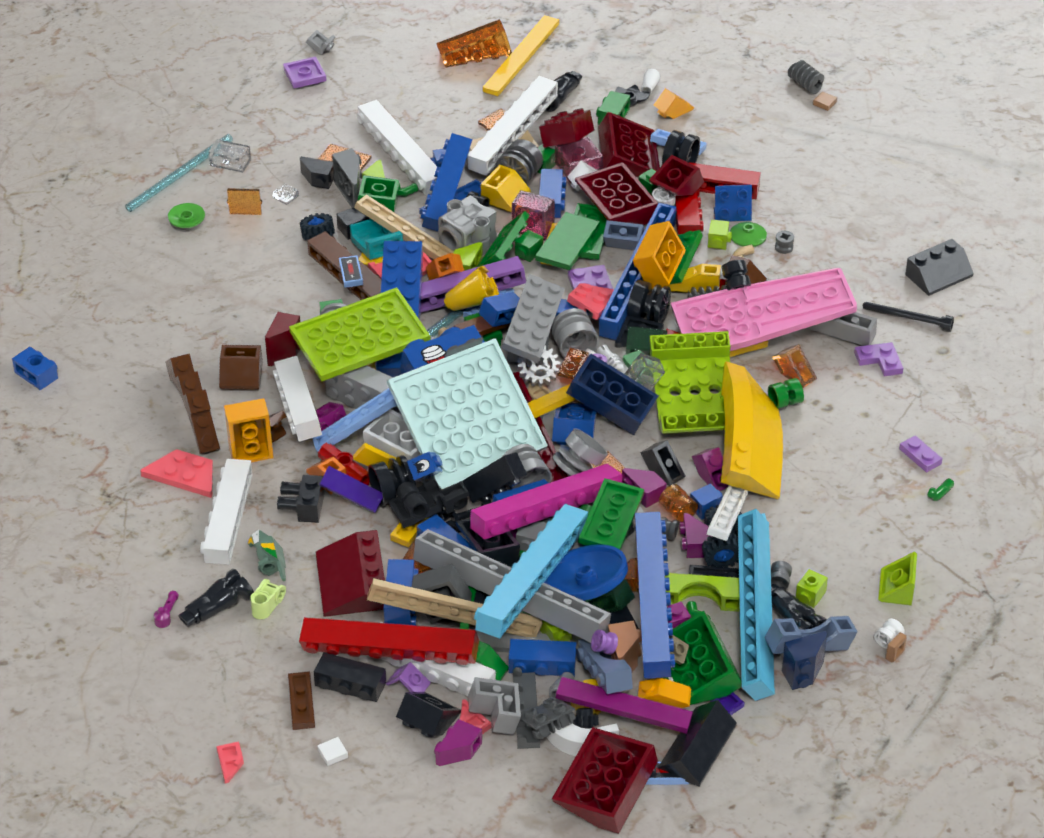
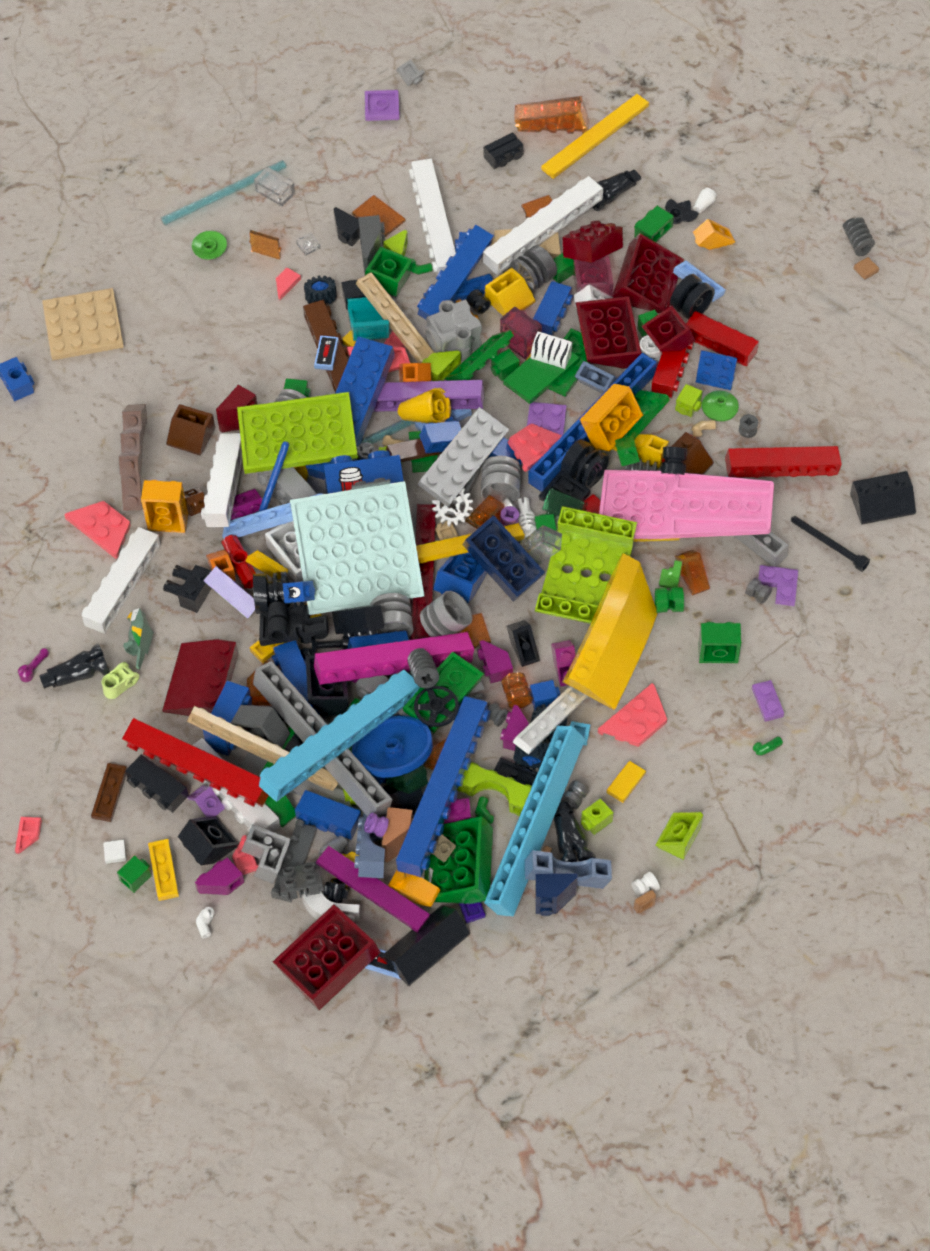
camera: 20 degrees right, 15 degrees up
none -> tan plate [42,288,124,361]
none -> green brick [117,855,151,893]
none -> yellow plate [148,839,179,901]
none -> white arm [196,907,214,939]
none -> blue piece [256,441,289,513]
none -> coral tile [276,267,301,300]
none -> dark grey piece [407,648,439,688]
none -> black wheel [414,686,459,727]
none -> black brick [483,132,524,169]
none -> white brick [531,332,572,369]
none -> coral wing [598,683,667,747]
none -> yellow tile [606,761,646,803]
none -> green brick [615,435,640,467]
none -> bright green bracket [659,560,682,589]
none -> green brick [698,622,741,663]
none -> red brick [725,446,842,478]
none -> flat silver wheel [745,578,772,604]

